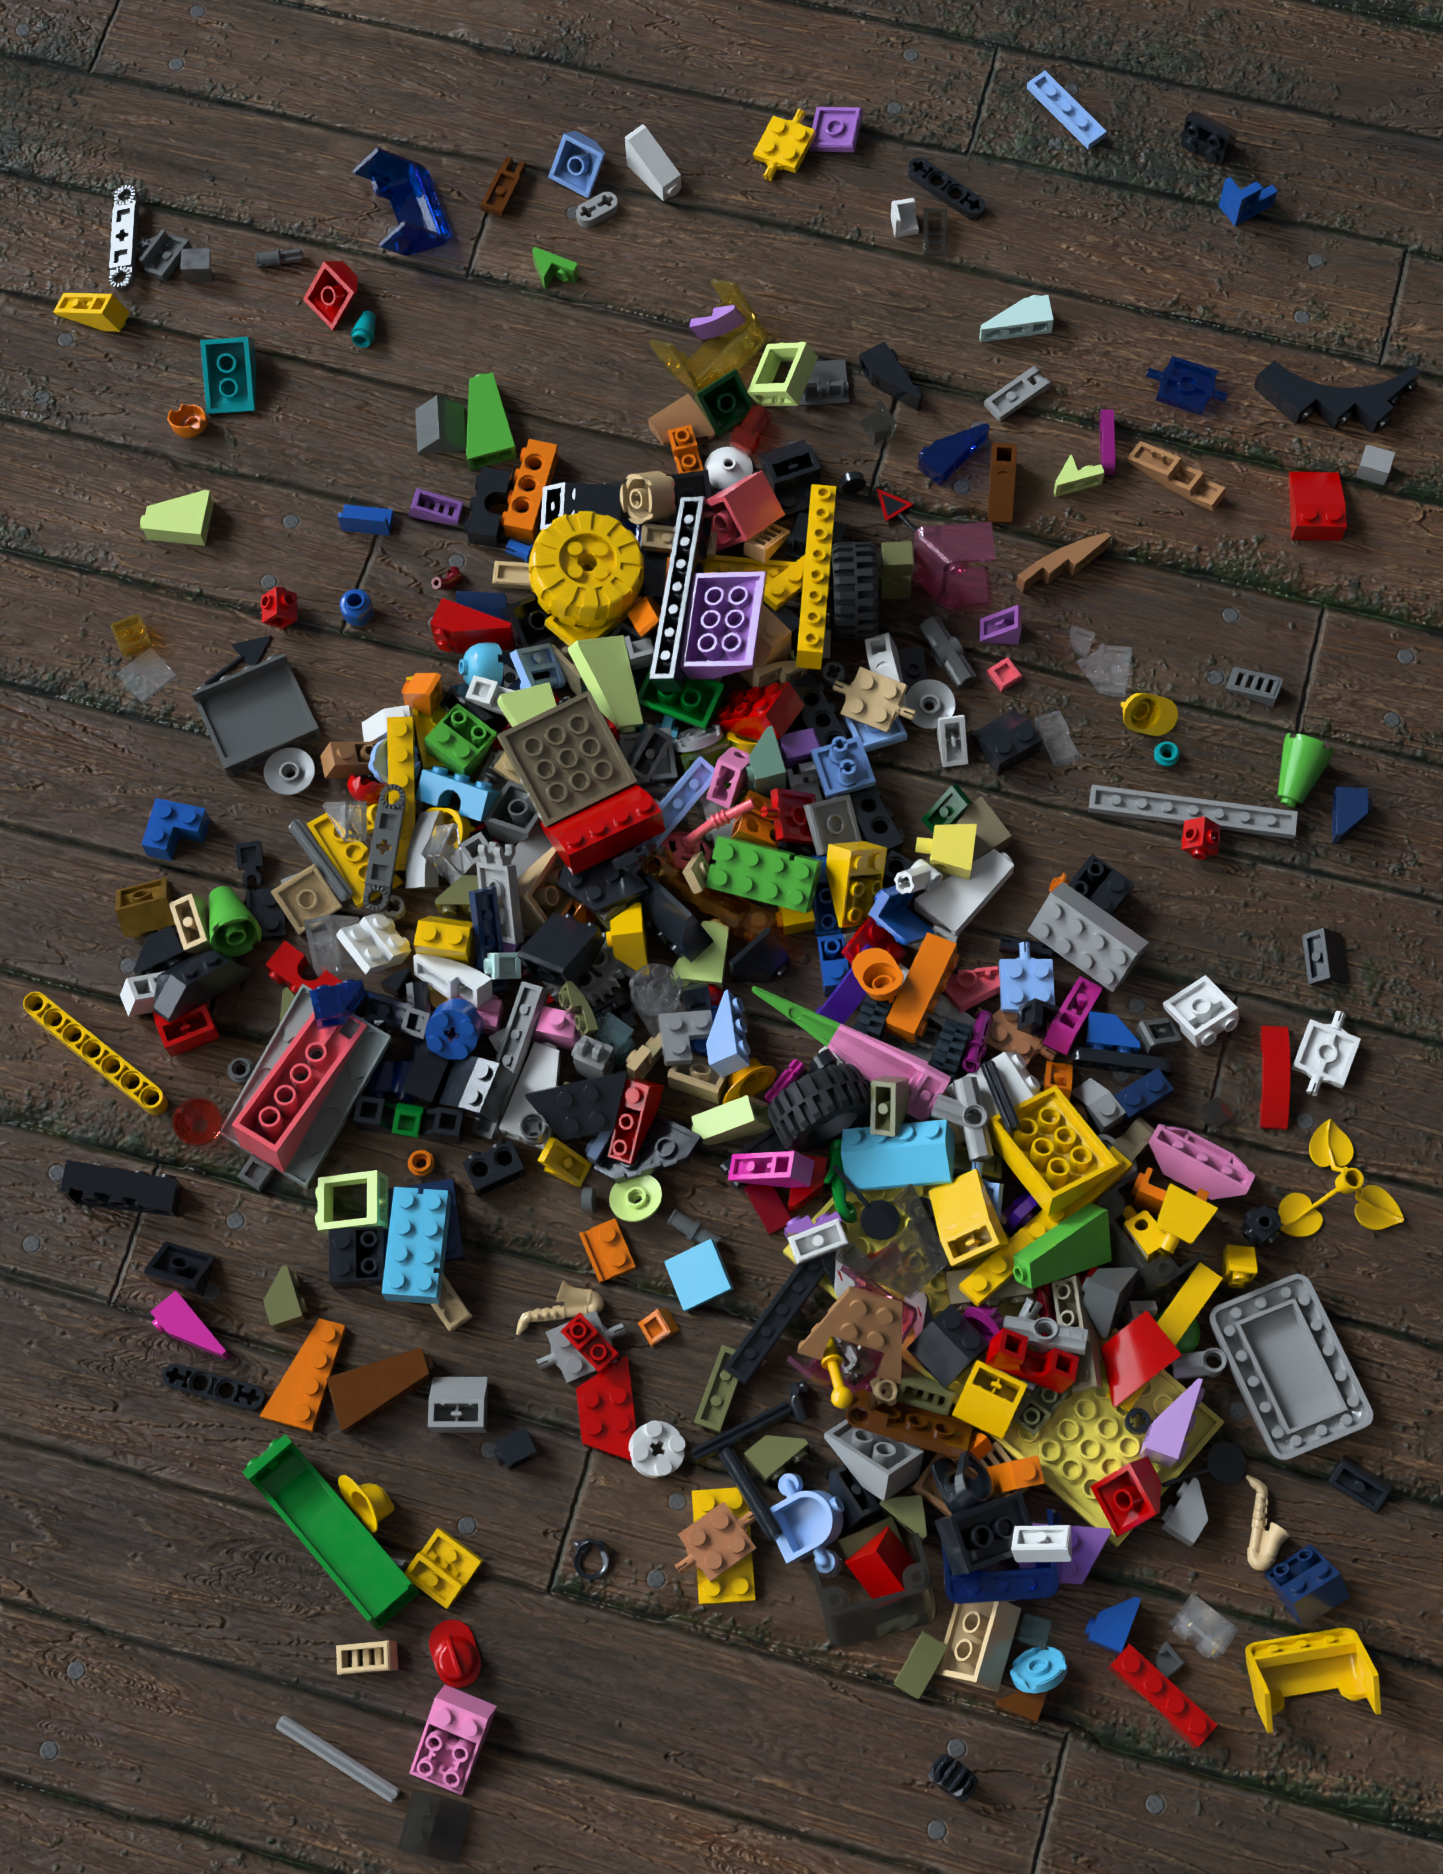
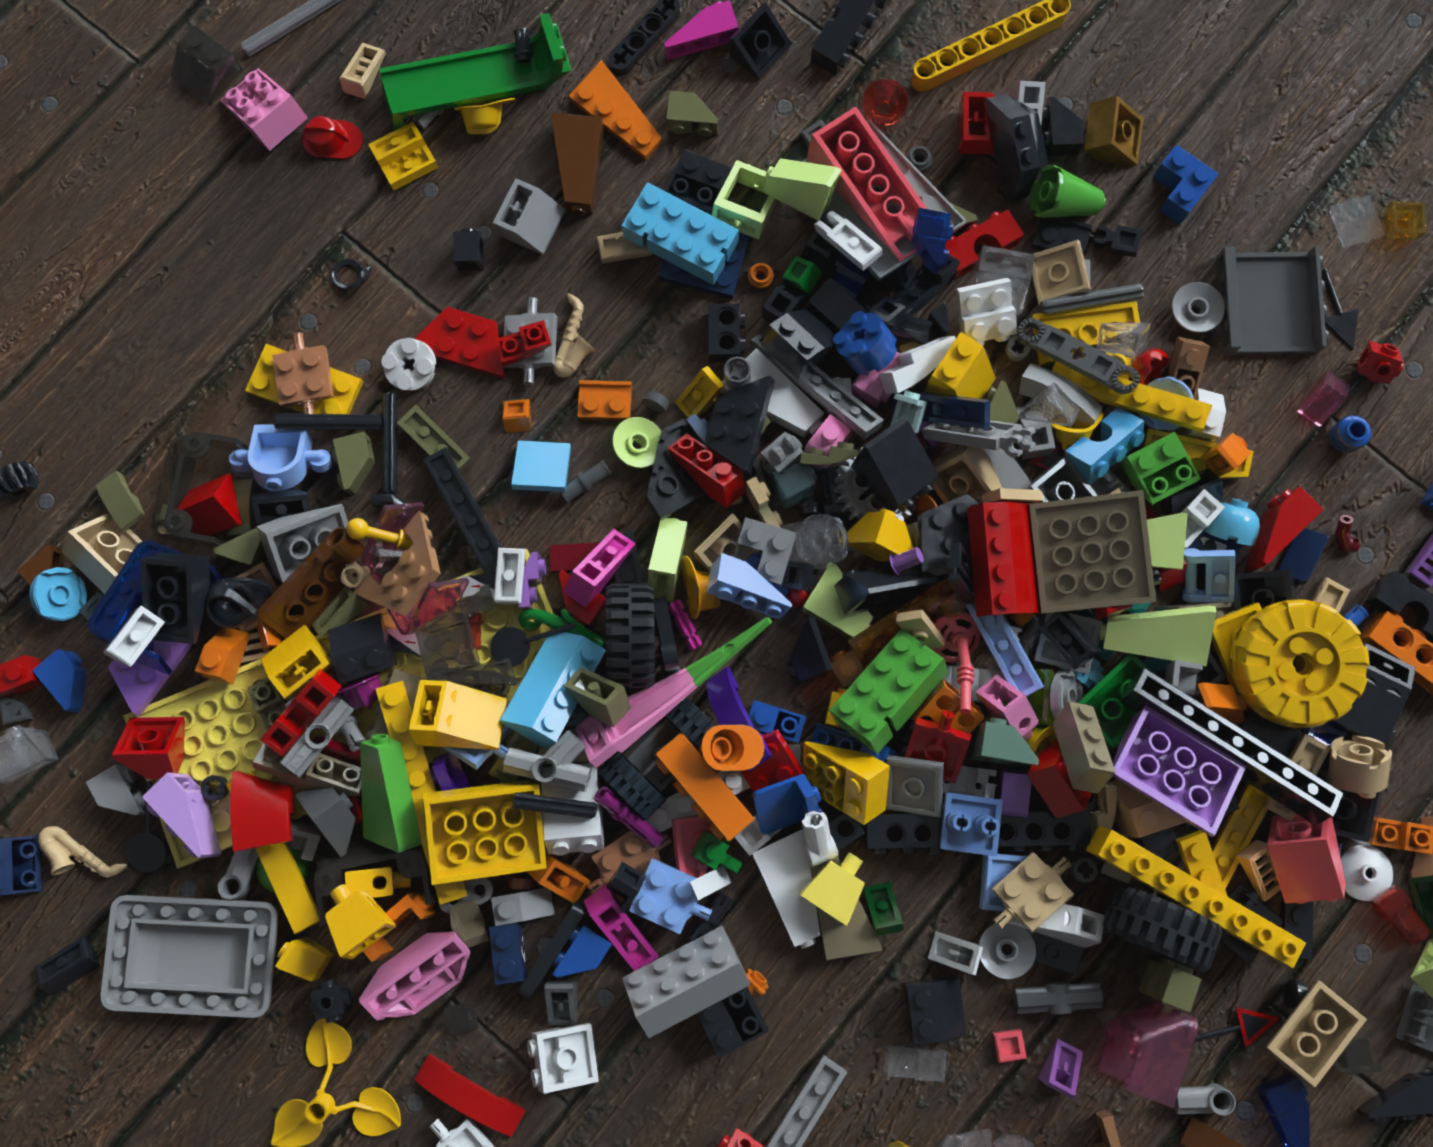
camera: 115 degrees right, 10 degrees up
tan brick [169,893,213,955] -> none
black slope [758,440,821,495] -> none
none -> black pin [513,28,534,64]
none -> green plate [690,831,743,873]
none -> white sticker [690,866,731,900]
none -> yellowish green slope [764,158,842,221]
none -> white hinge [814,210,883,271]
none -> medium lavender piece [890,547,924,575]
none -> tan tile [982,488,1043,504]
none -> dark tan brick [1052,701,1116,794]
none -> light grey piece [1172,1083,1236,1116]
none -> tan slope [1266,980,1367,1087]
none -> clear pink slope [1298,370,1350,427]

